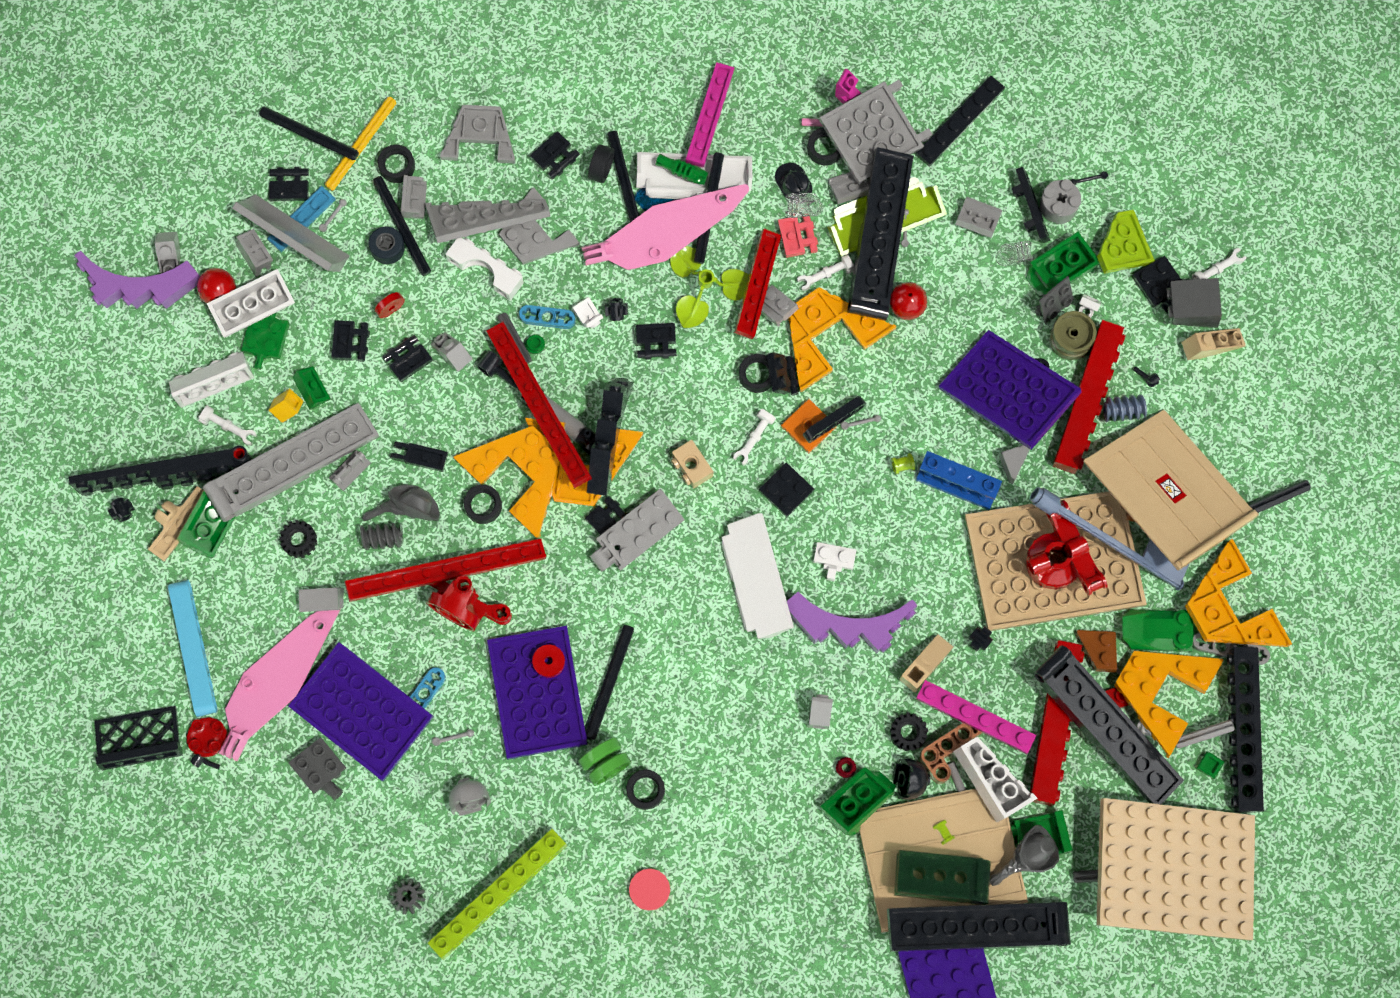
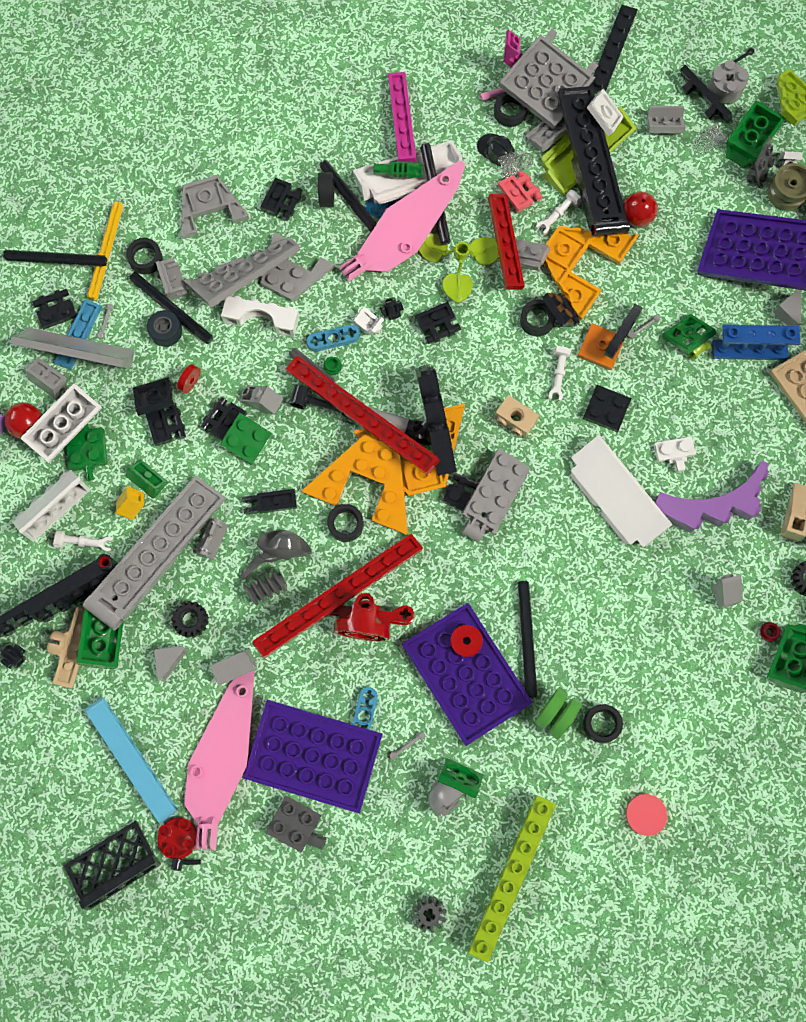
camera: 20 degrees left, 0 degrees up
none -> black plate [133,377,175,416]
none -> light grey slope [154,646,188,682]
none -> green plate [219,413,272,465]
none -> green piece [438,758,484,798]
none -> white tile [587,89,624,136]
none -> green piece [662,314,716,354]

